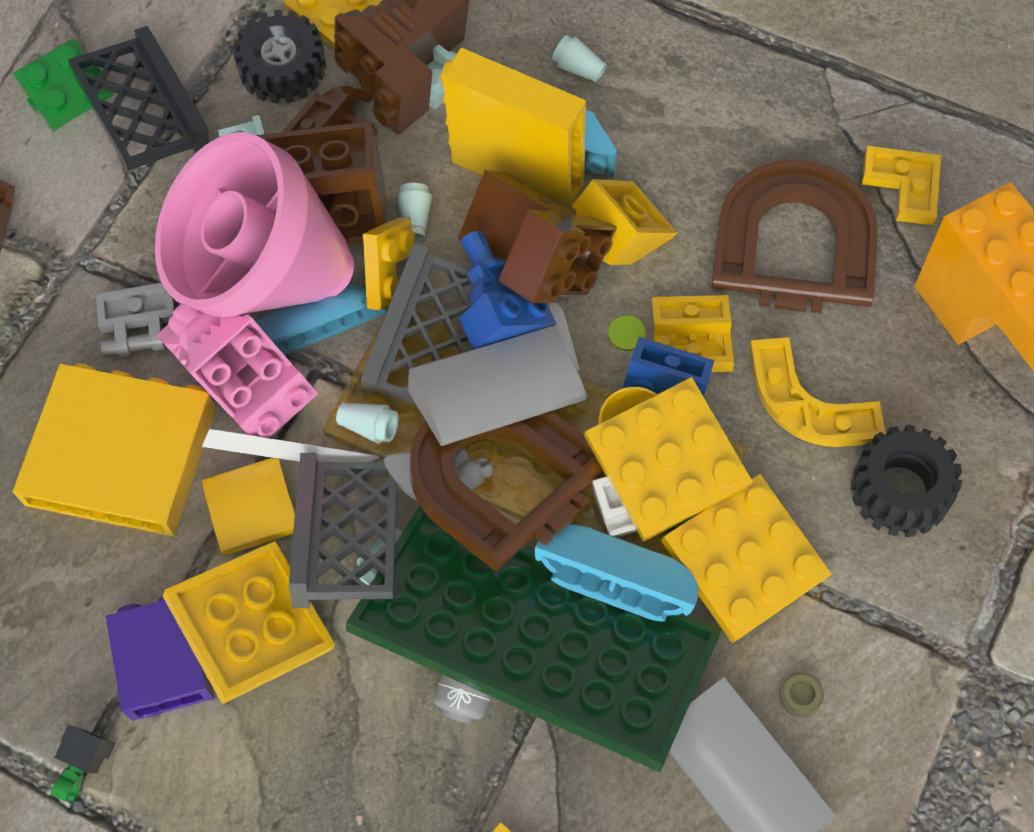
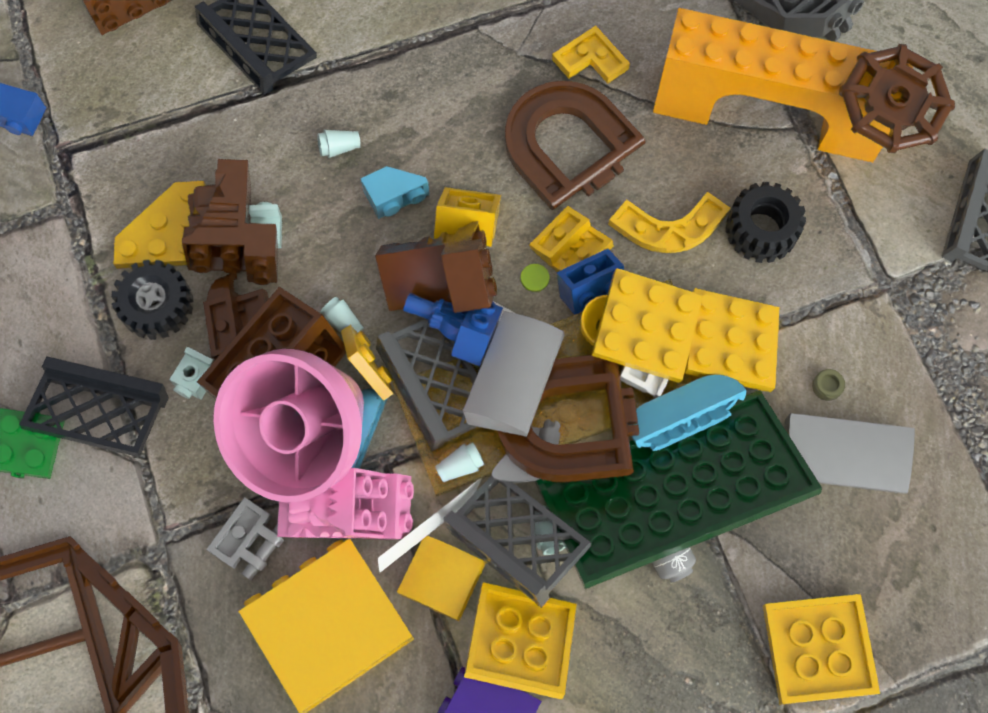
camera: 50 degrees left, 5 degrees up
yellow brick [440,48,586,207] -> none

